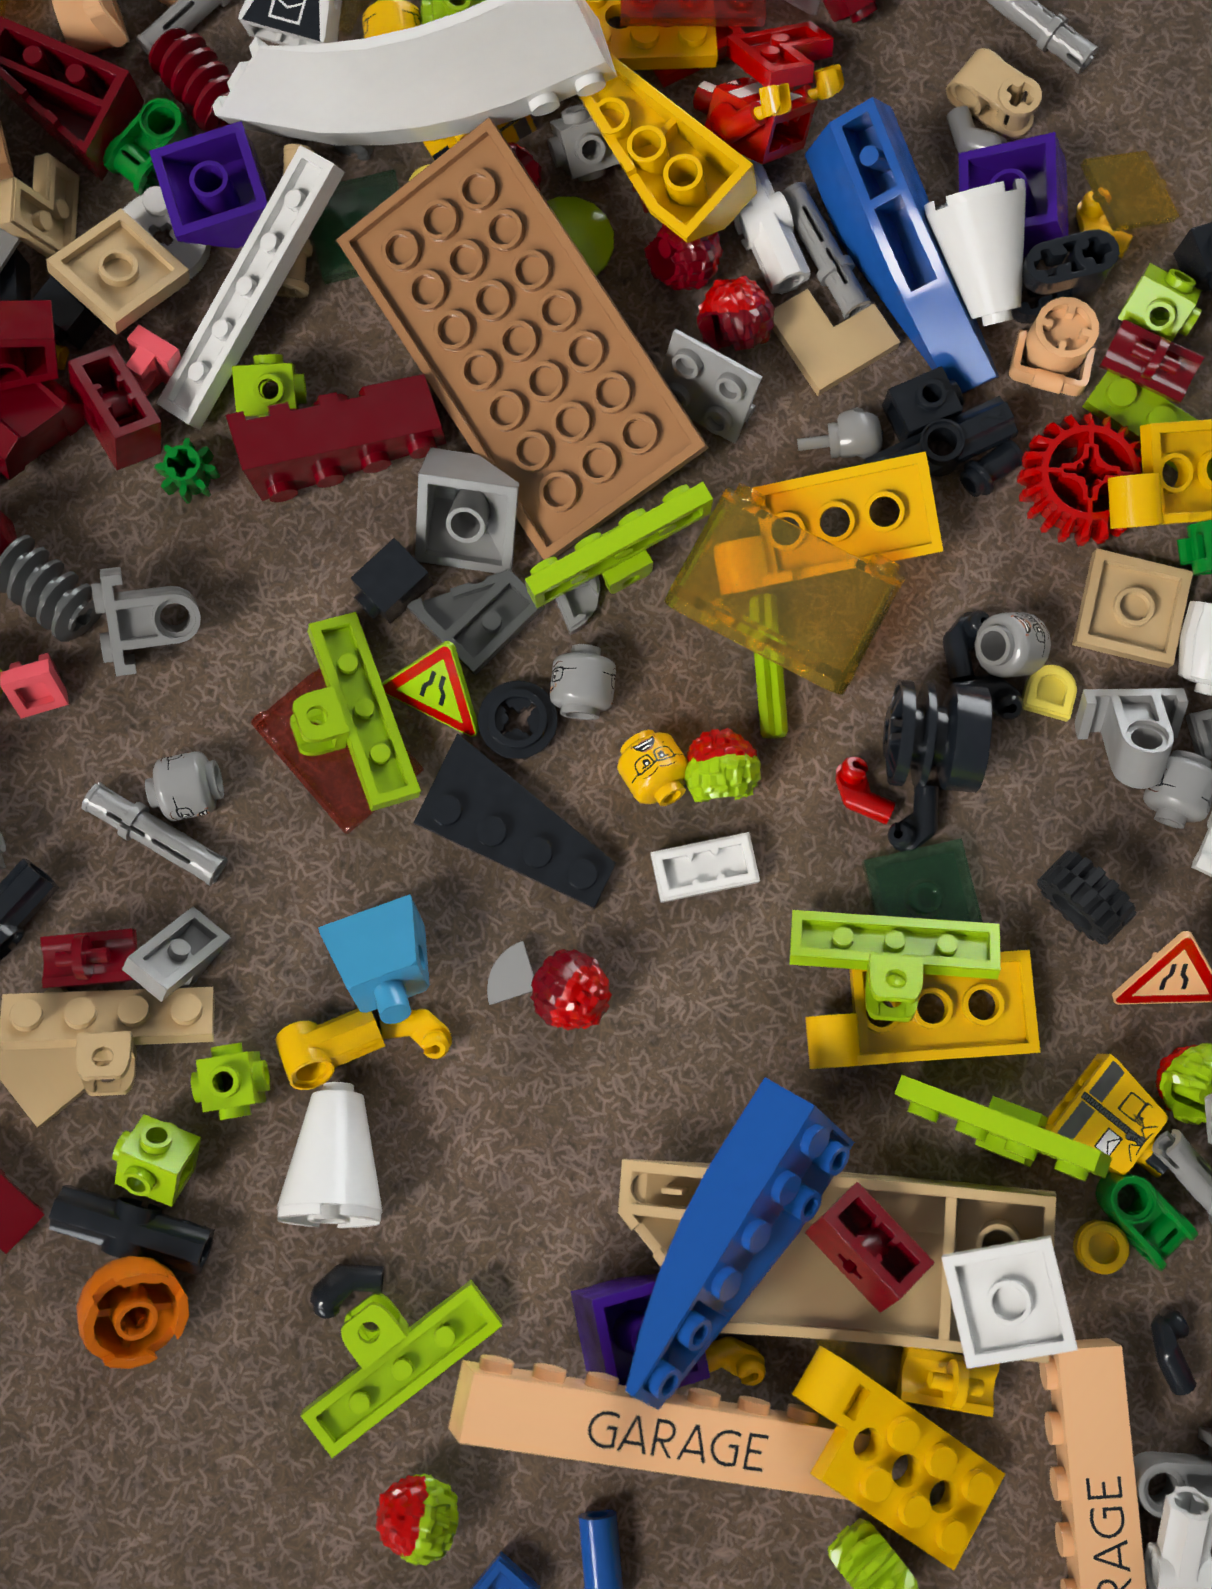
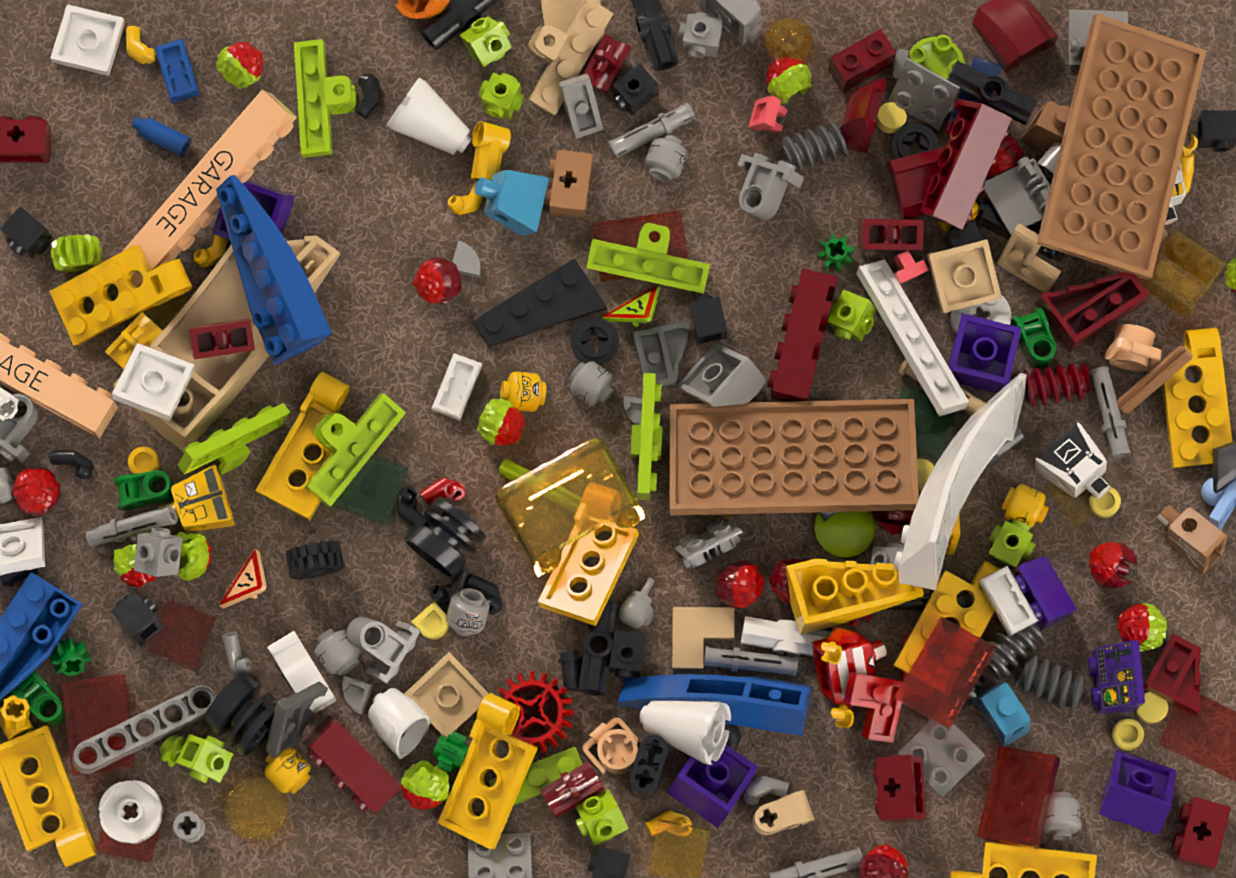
camera: 120 degrees right, 5 degrees down
none -> medium nougat brick [545,150,593,219]
none -> black brick [612,63,659,116]

